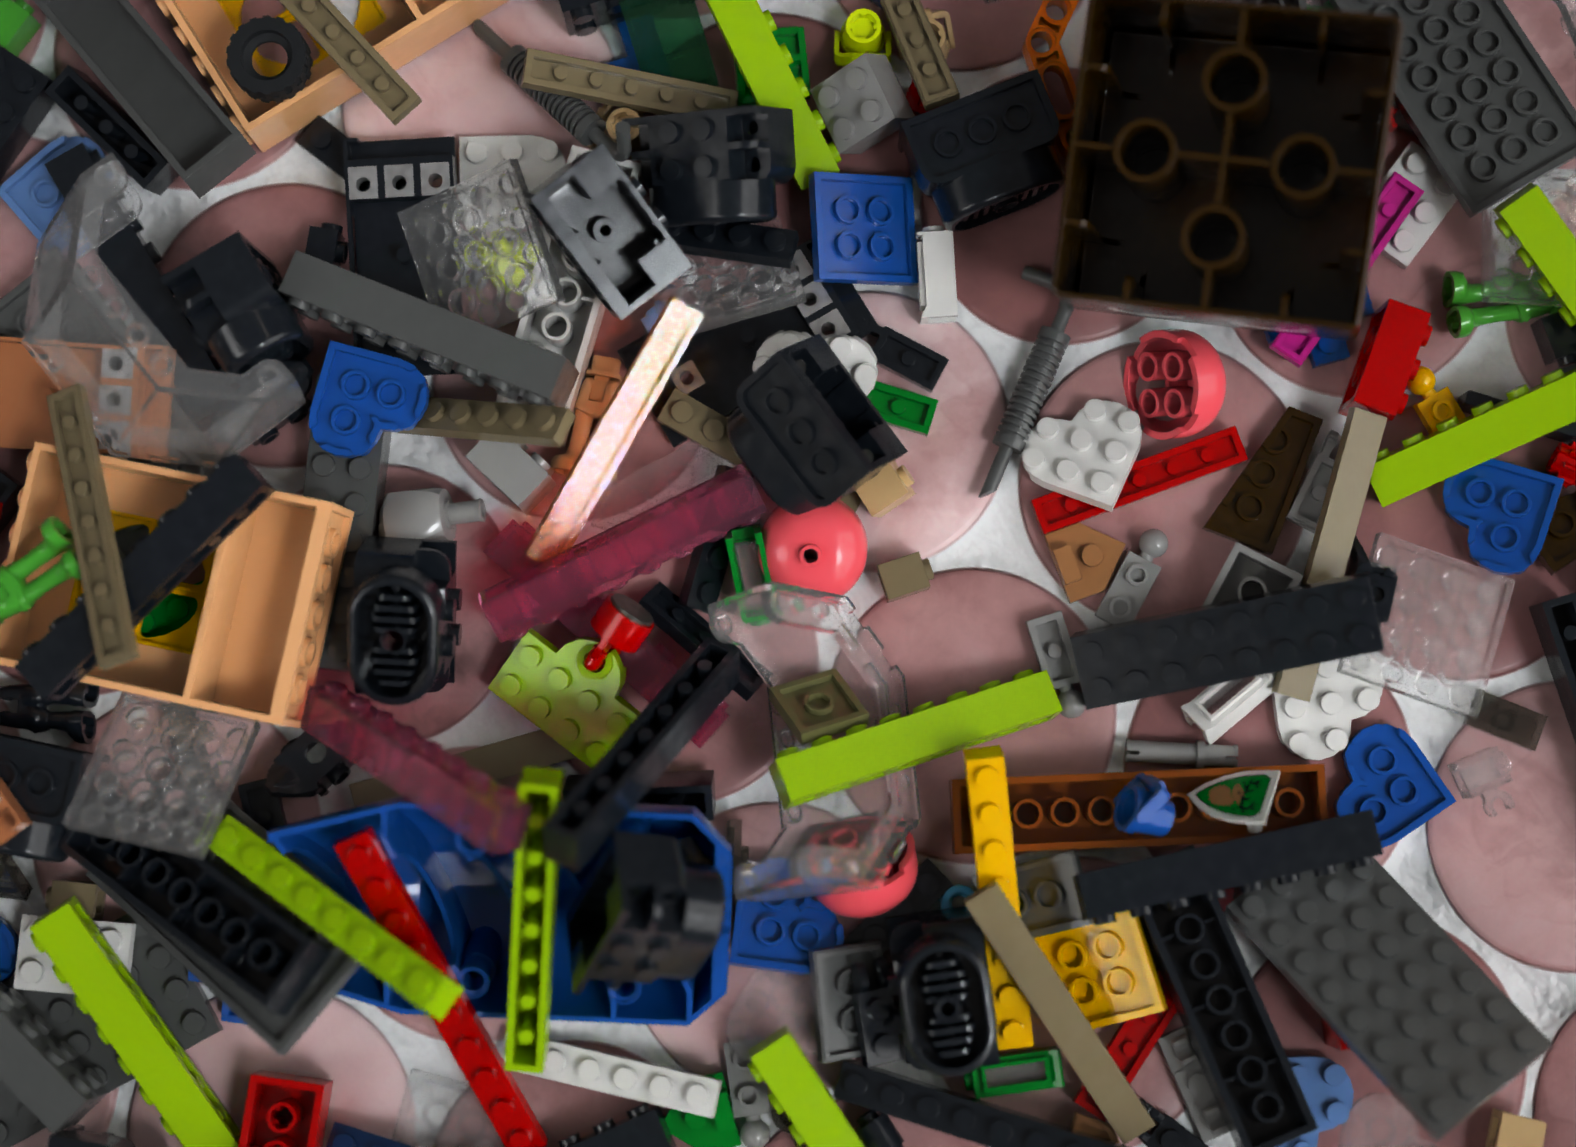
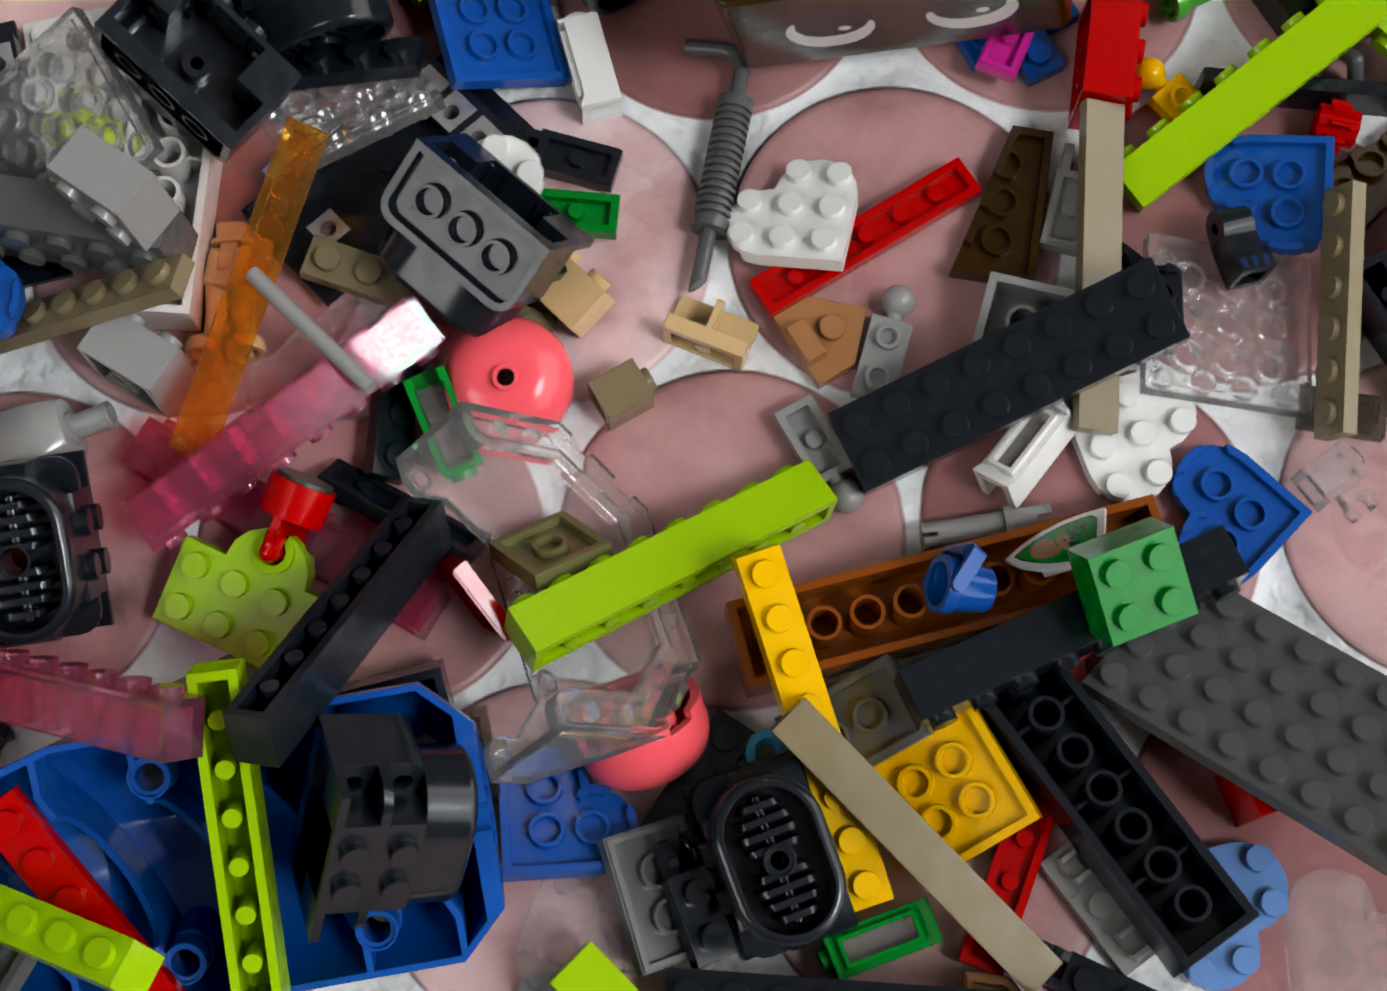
camera: 20 degrees left, 10 degrees down
coral cylinder [1123,329,1226,440] -> none
none -> light grey brick [46,125,180,252]
none -> light grey bar [245,266,377,395]
none -> tile [436,554,510,642]
none -> tan panel [663,296,759,372]
none -> green brick [1066,517,1198,647]
none -> black leg [1206,205,1278,291]
none -> dark tan plate [1313,180,1367,441]

